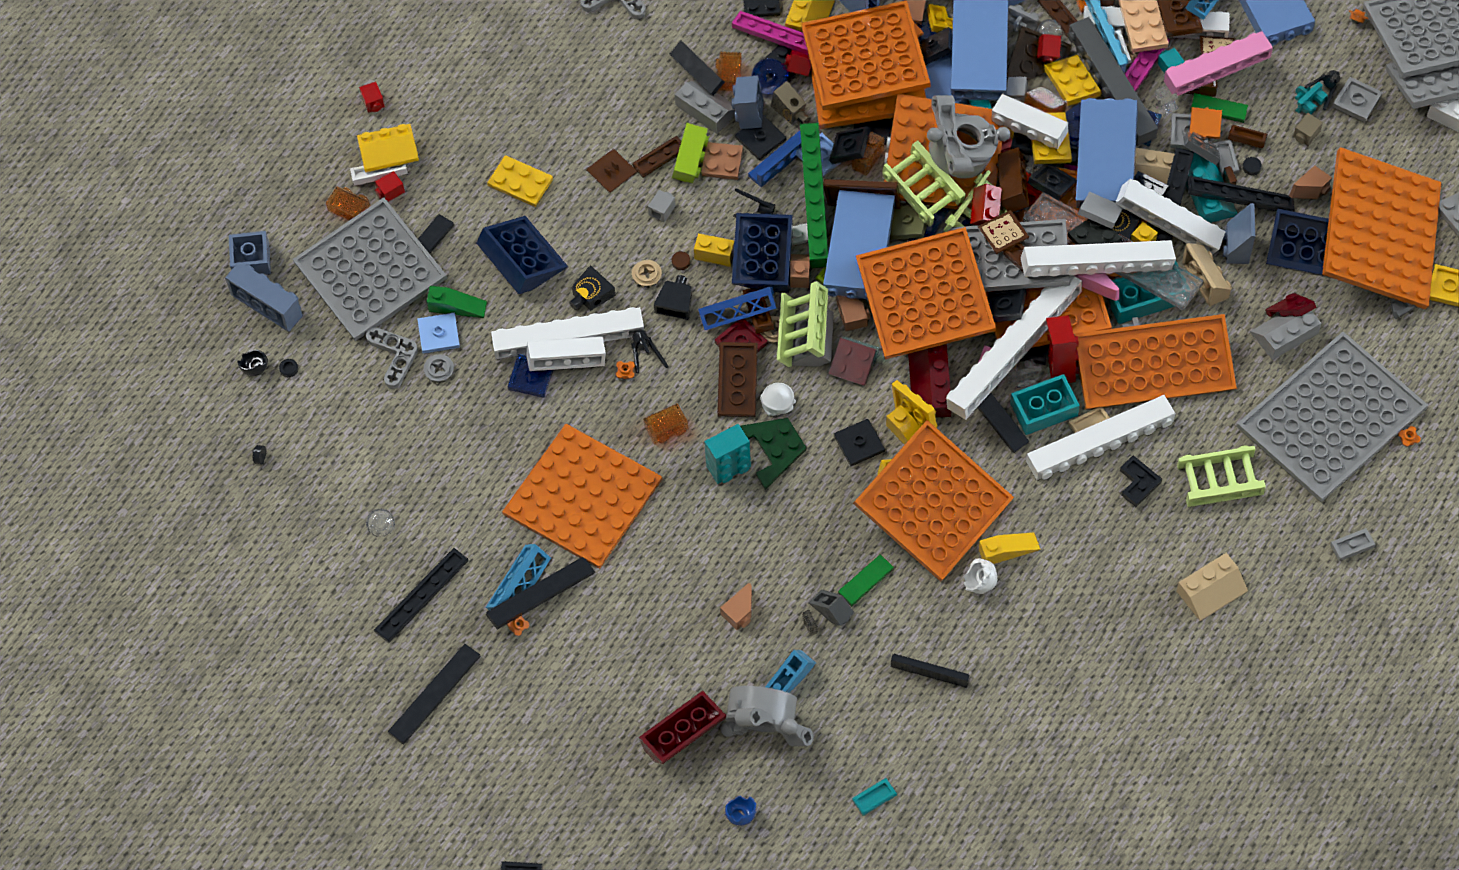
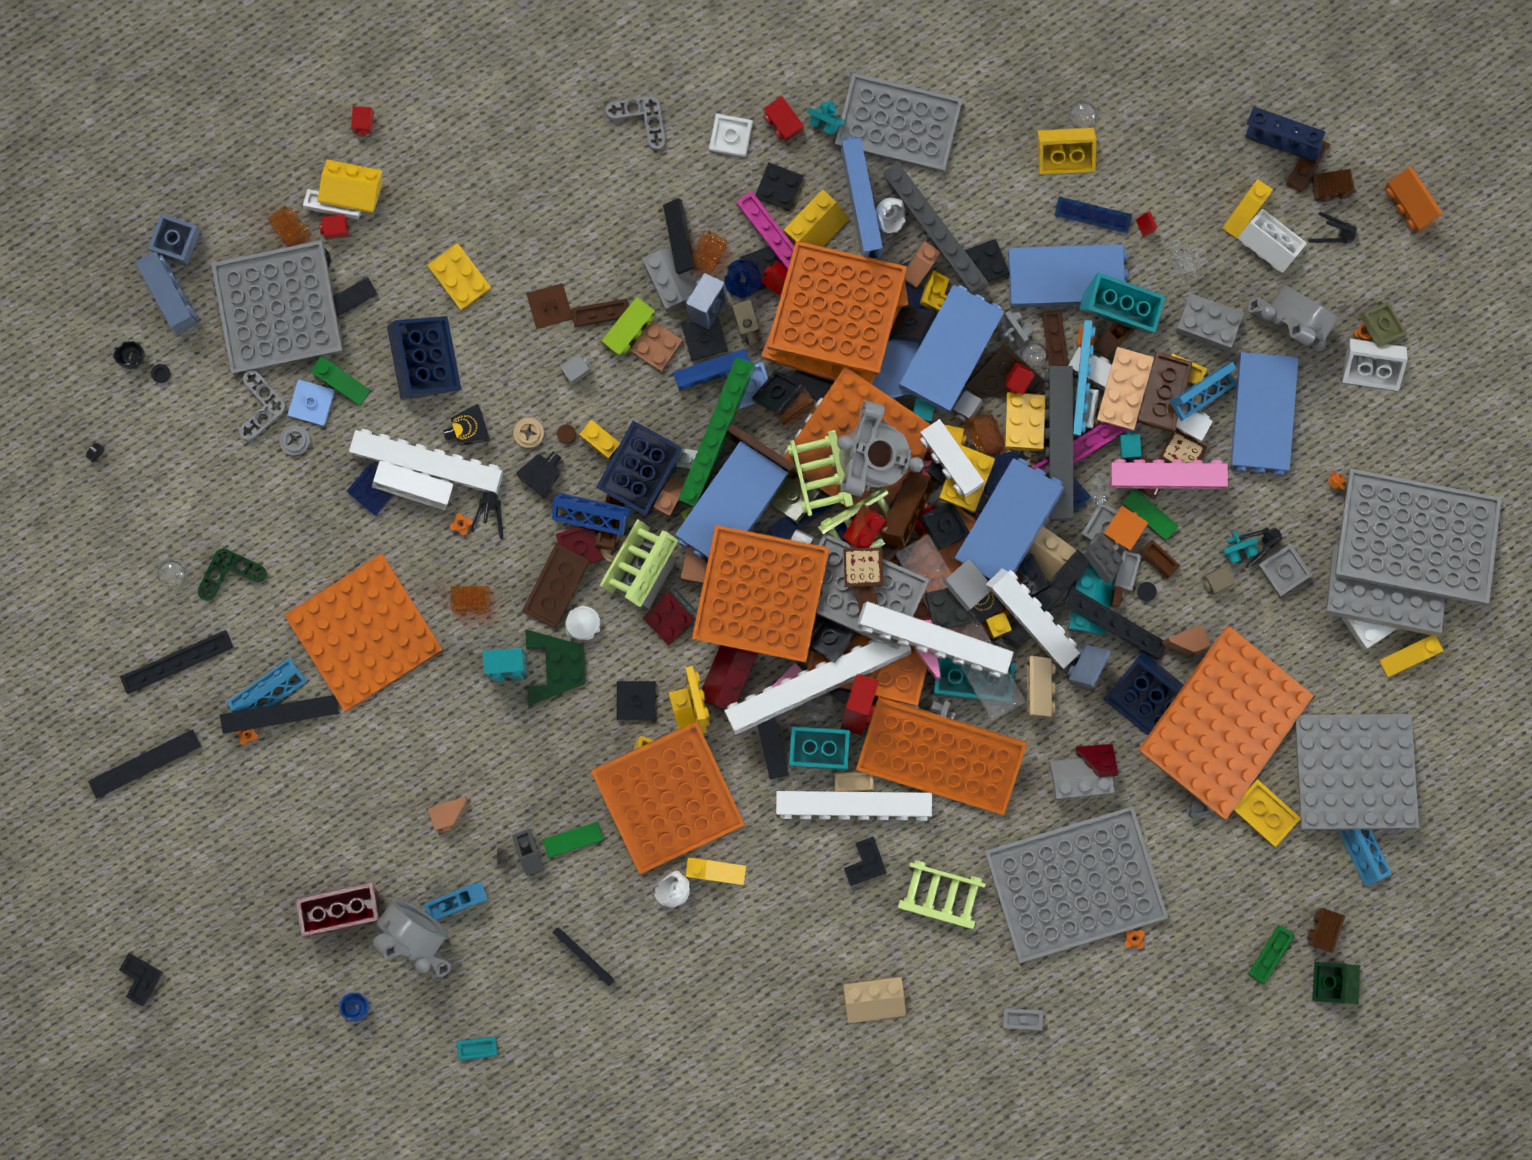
camera: 25 degrees right, 20 degrees up
black plant [733,188,776,217] -> none
none -> dark green beam [198,548,267,601]

